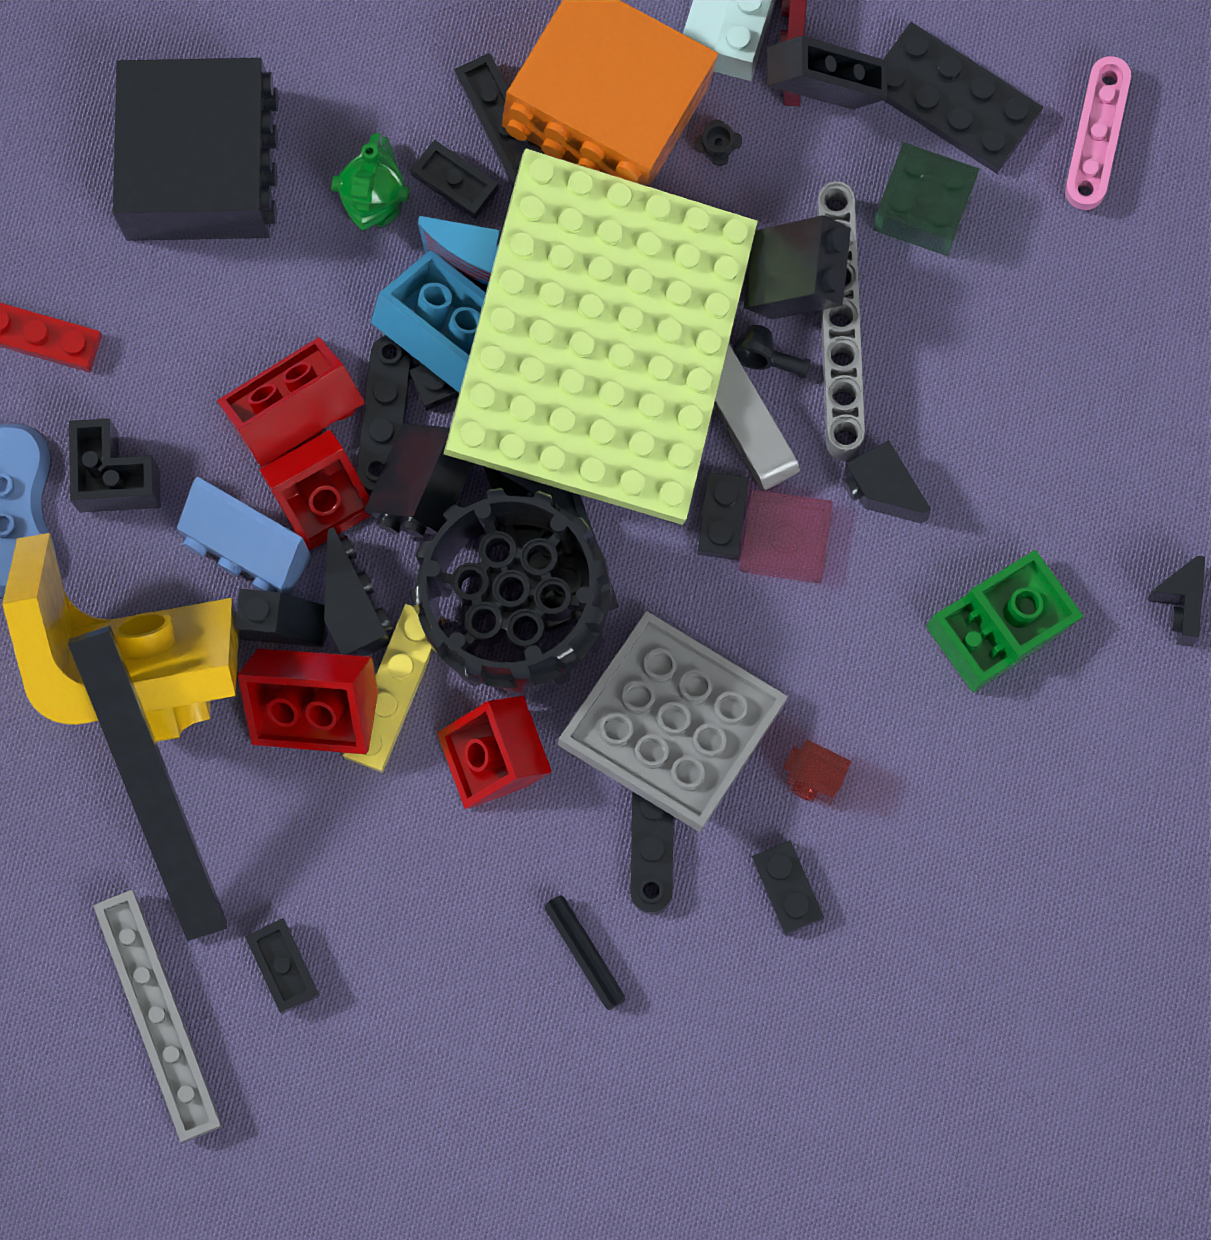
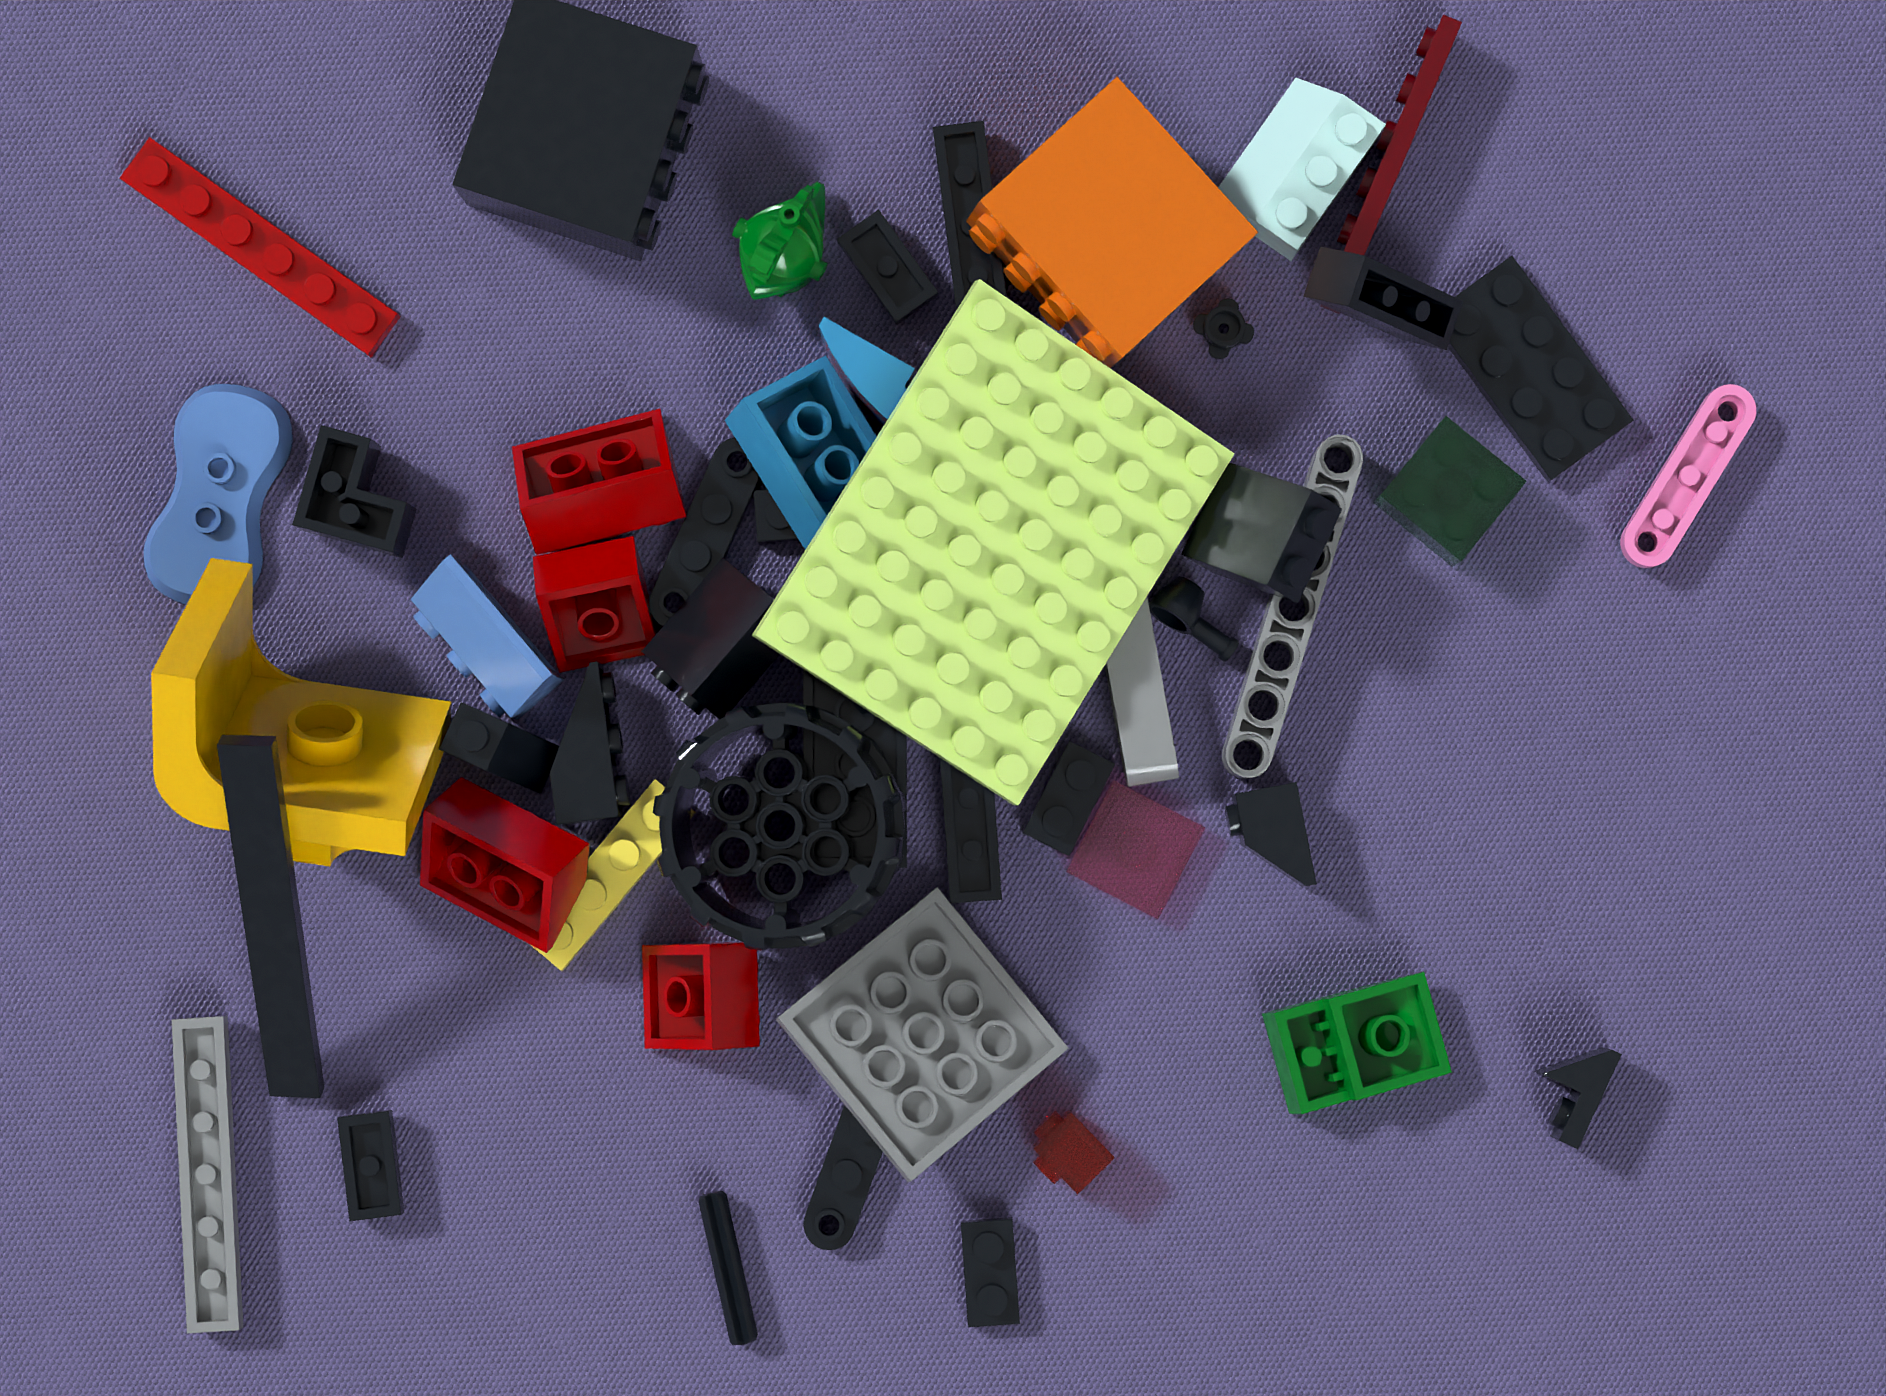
camera: 15 degrees right, 10 degrees up
none -> black plate [940,758,1002,903]

